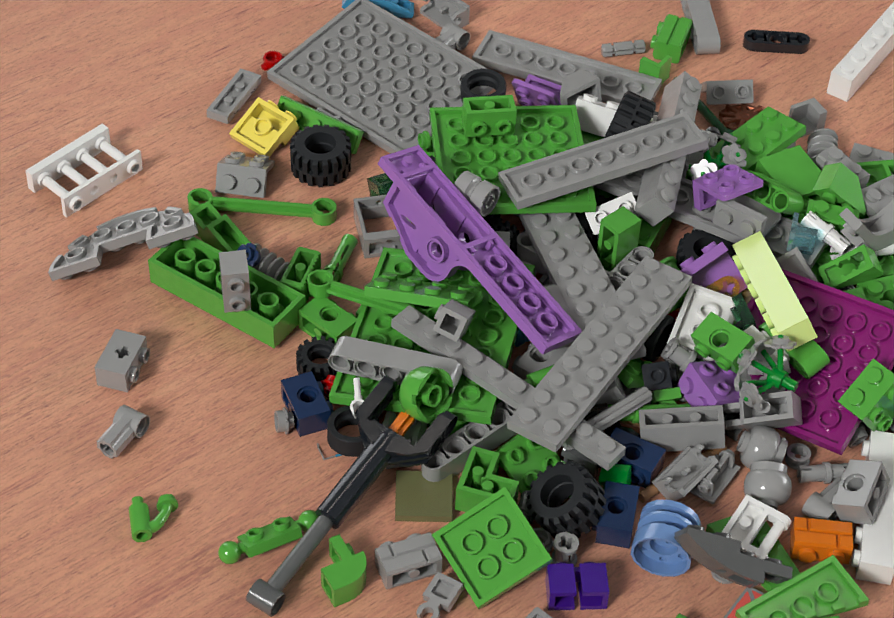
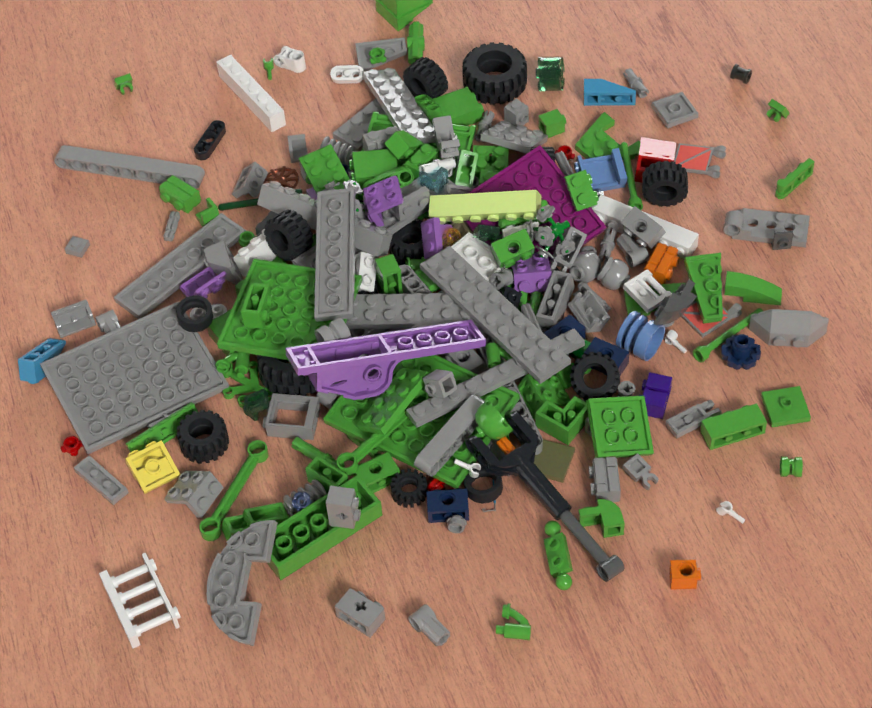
camera: 65 degrees left, 5 degrees up
none -> white hand [665,330,687,354]

